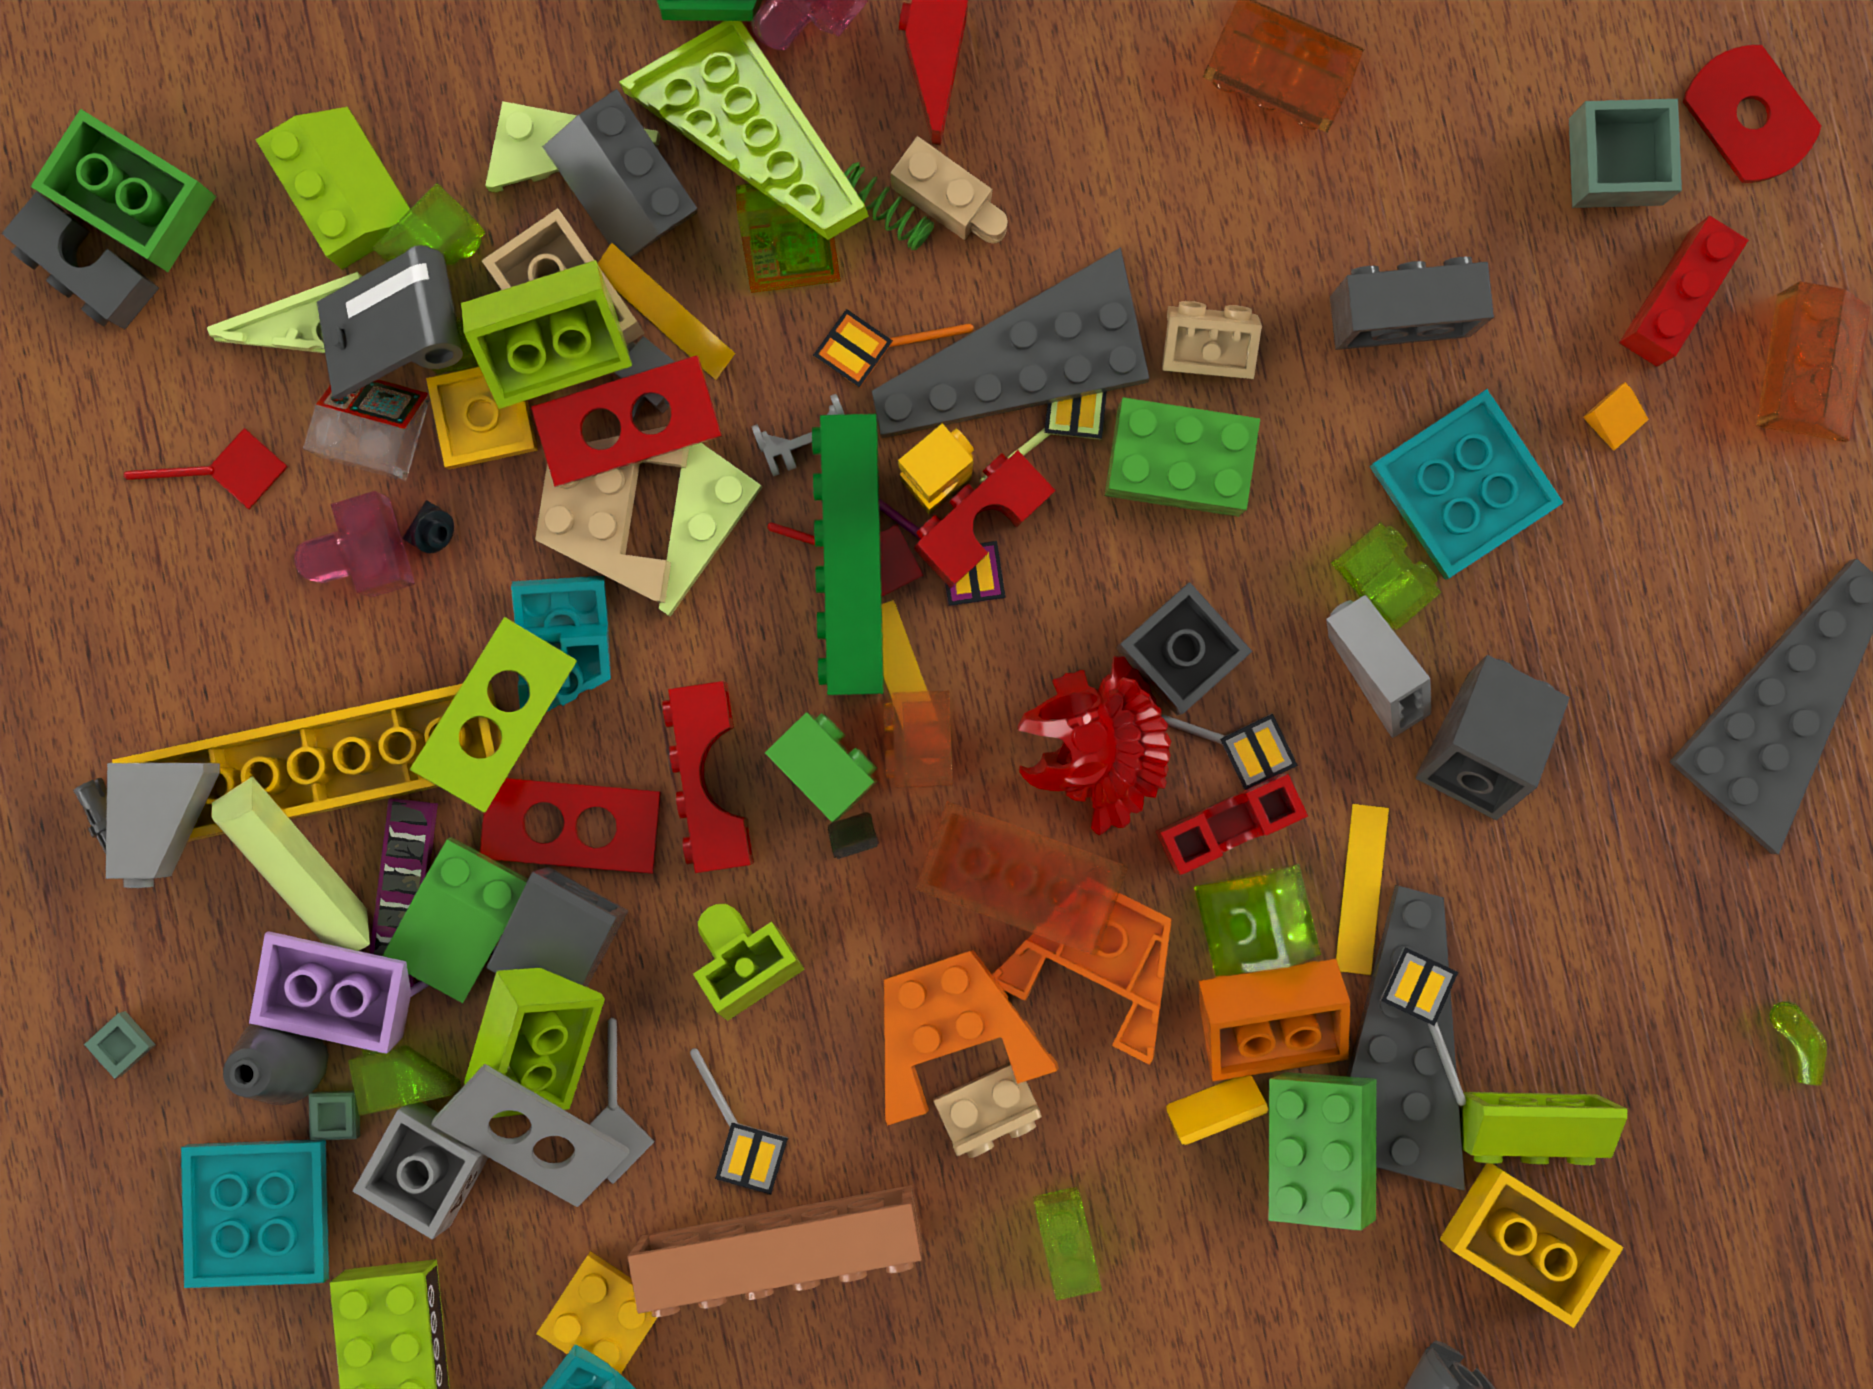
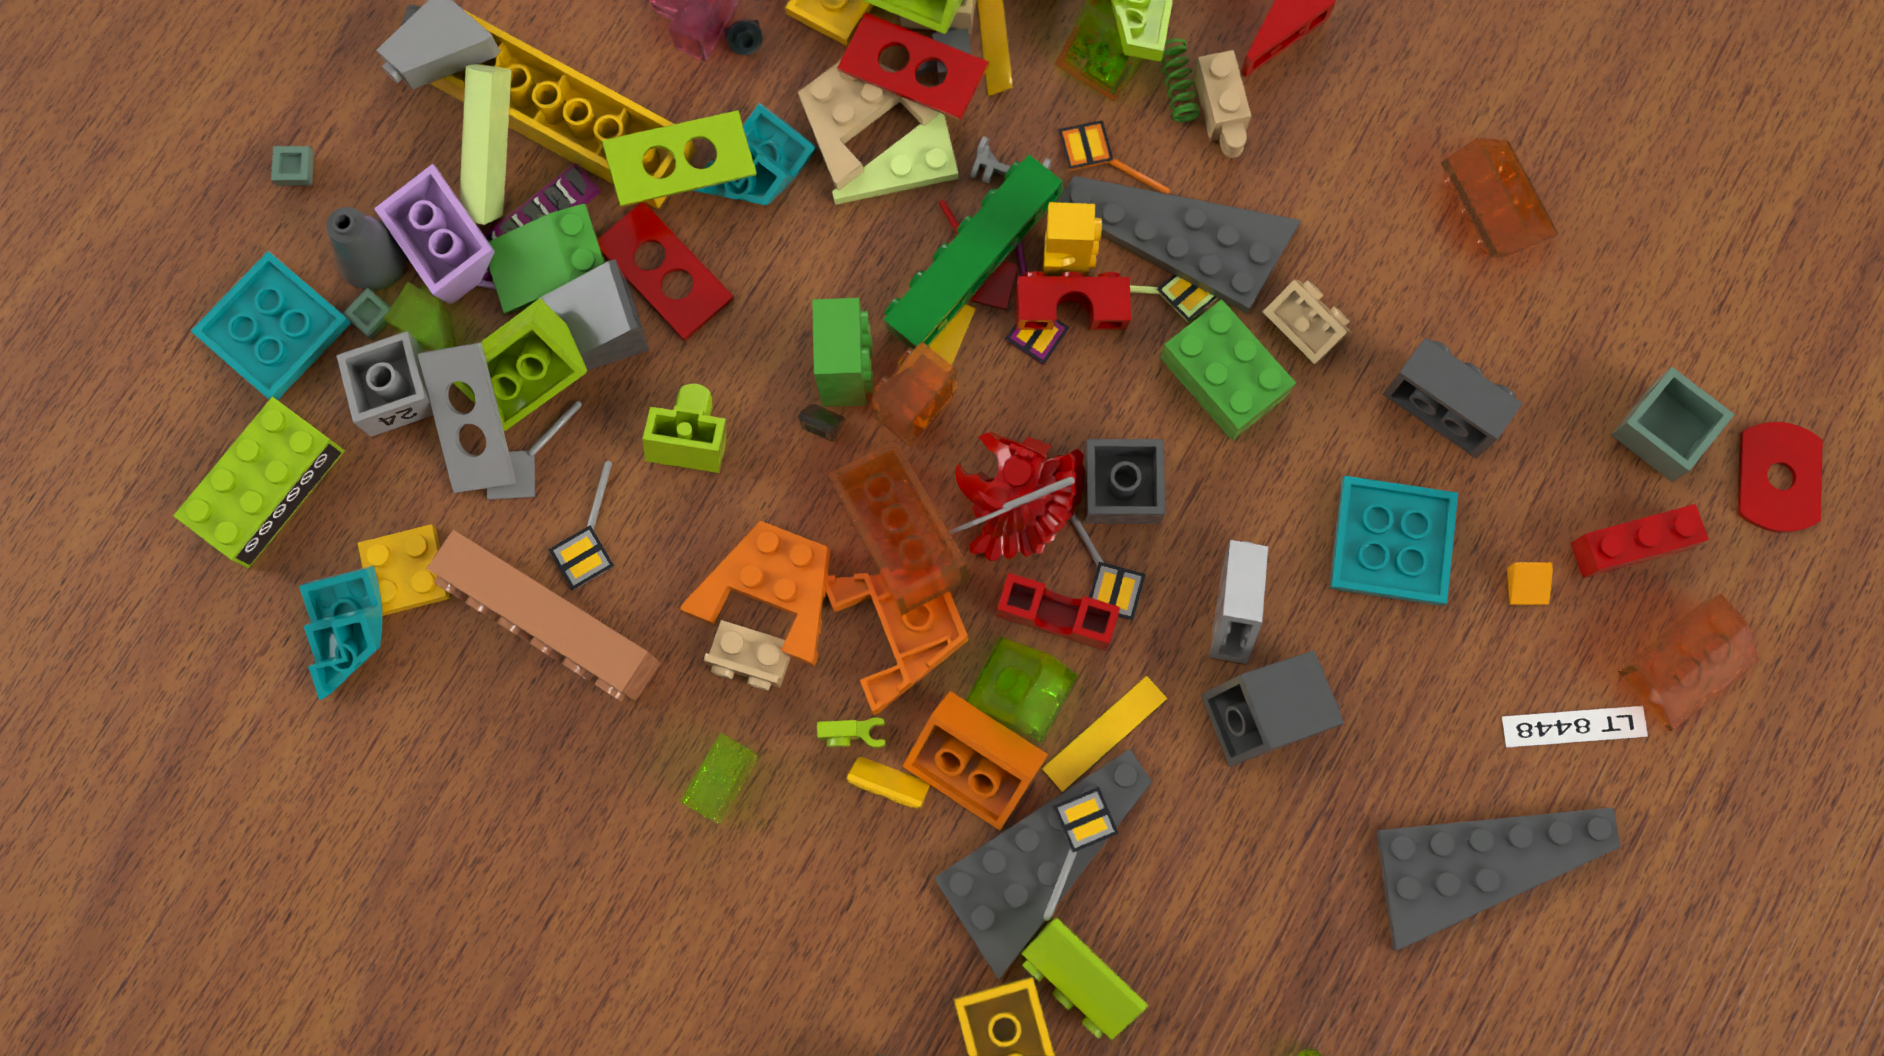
camera: 45 degrees right, 10 degrees down
red arch [662,681,754,873] -> none
bright green brick [1268,1072,1377,1231] -> none
clear neon green brick [1331,522,1441,630] -> none
none -> lime plate [817,717,886,749]
none -> light grey piece [947,477,1075,535]
none -> white sticker [1502,706,1648,747]

